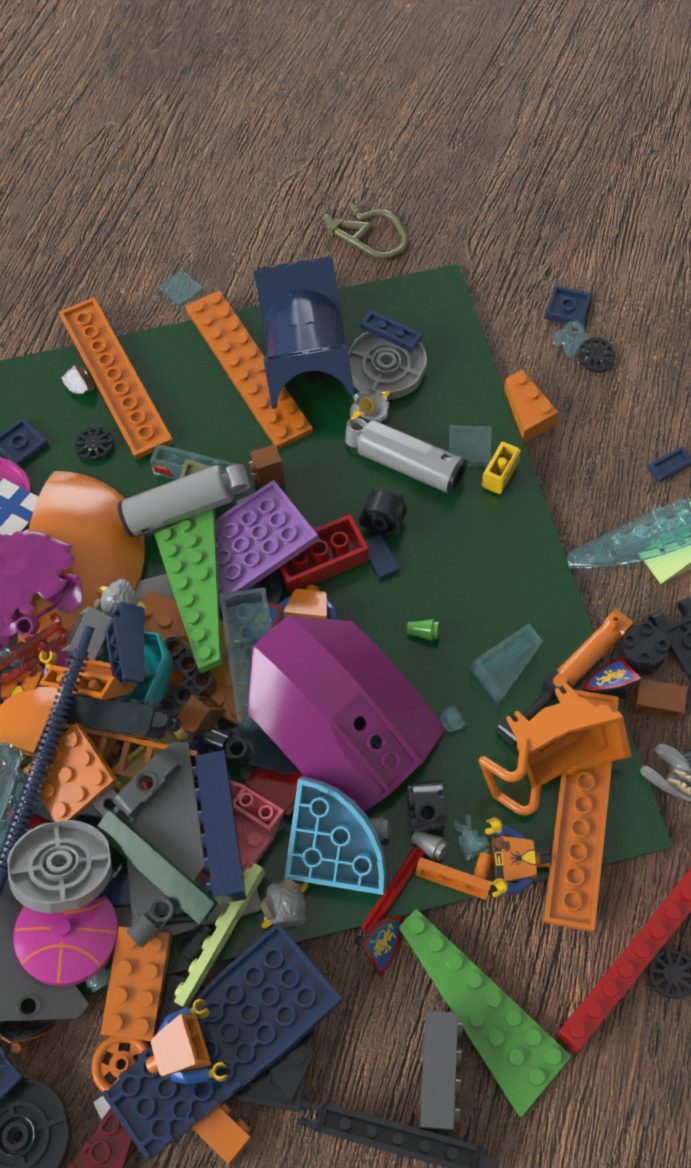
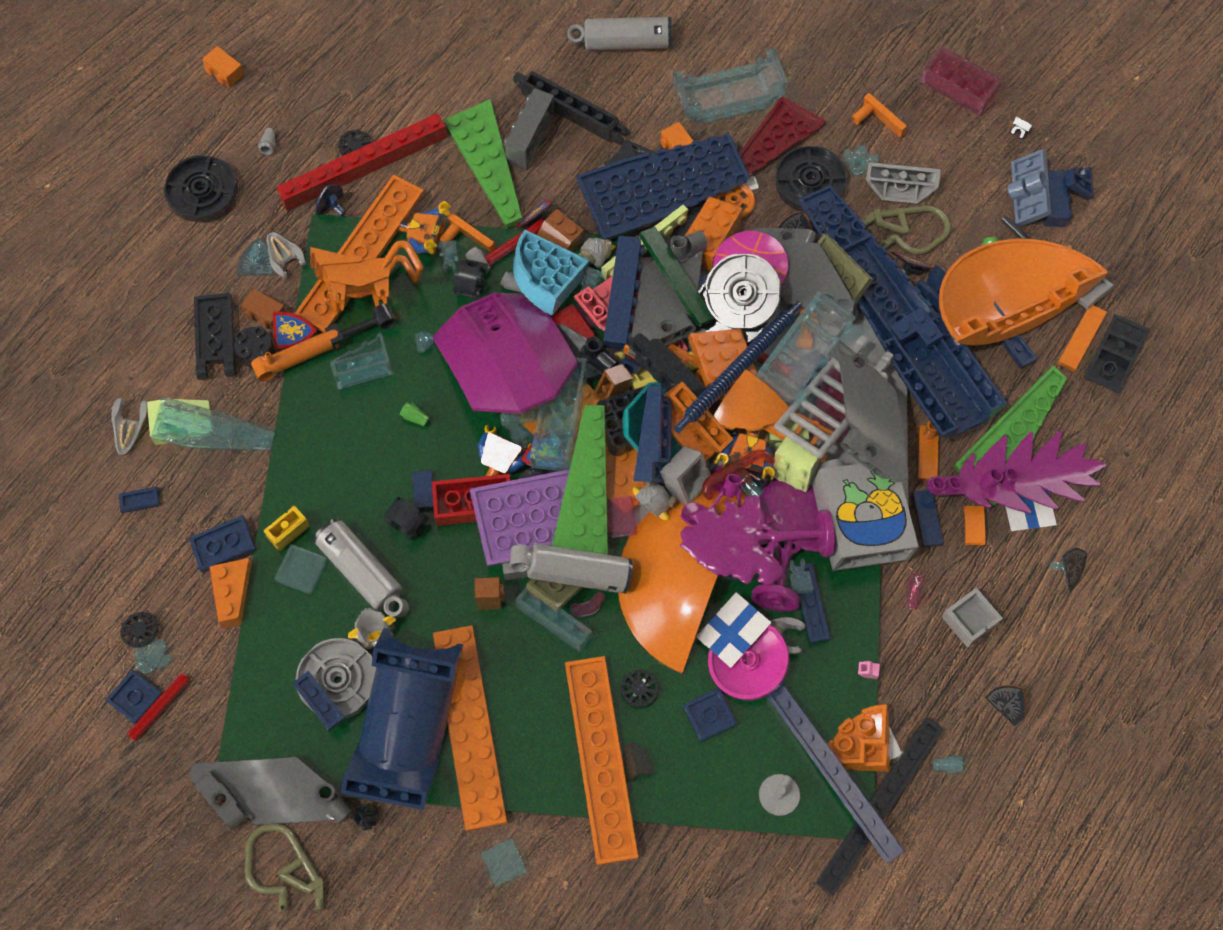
camera: 165 degrees left, 5 degrees up
torso [146,999,228,1085] -> none
none -> red axle [127,674,190,741]
none -> dark blue tile [189,515,256,573]
none -> dark grey panel [189,757,352,830]
none -> dark blue shield [315,184,346,216]
none -> dark orange slope [537,209,584,252]
none -> clear light blue piece [580,266,602,292]
none -> clear pink tile [606,496,637,539]

